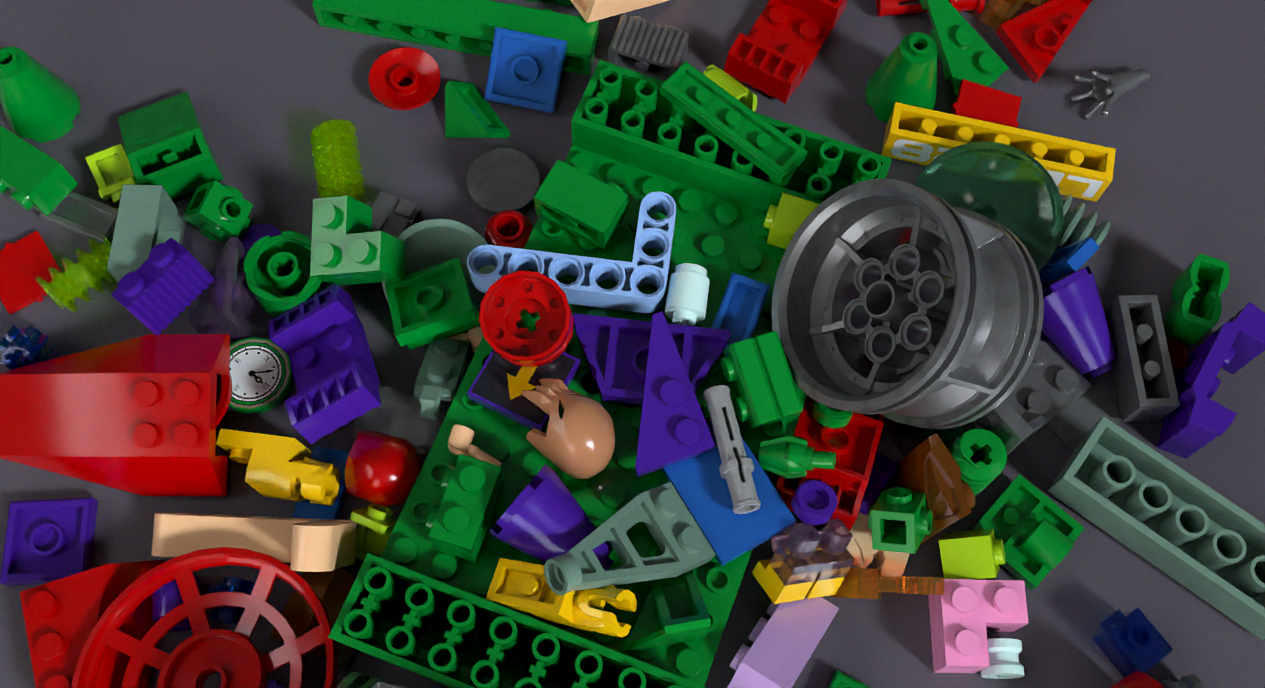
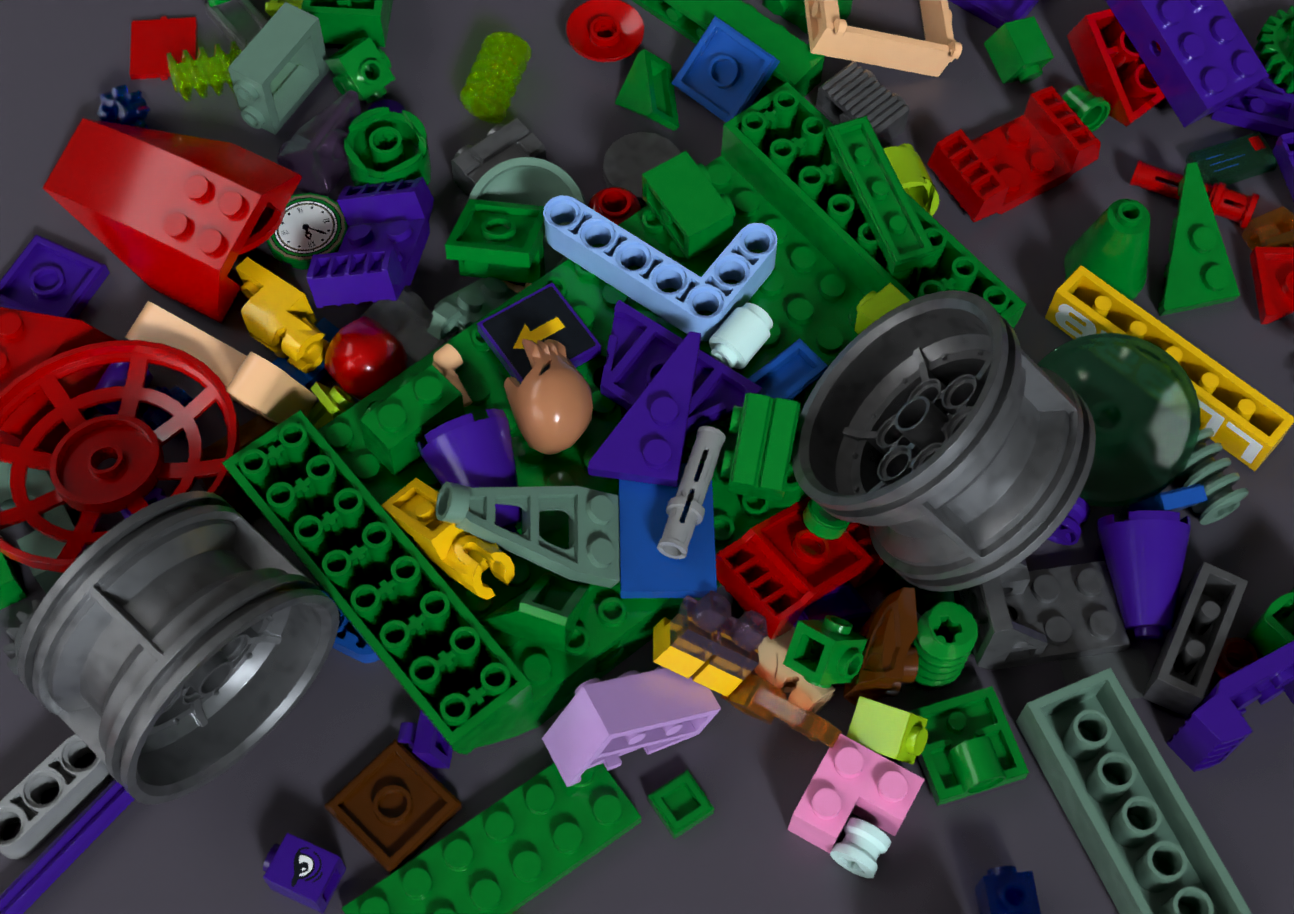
camera: 30 degrees right, 5 degrees down
dark purple brick [111,237,215,335] -> none
green brick [310,195,405,286] -> none
red wheel [479,270,574,368] -> none
green piece [759,435,836,479] -> none
dark purple tile [791,479,837,525] -> none
red piece [951,79,1022,128] -> none

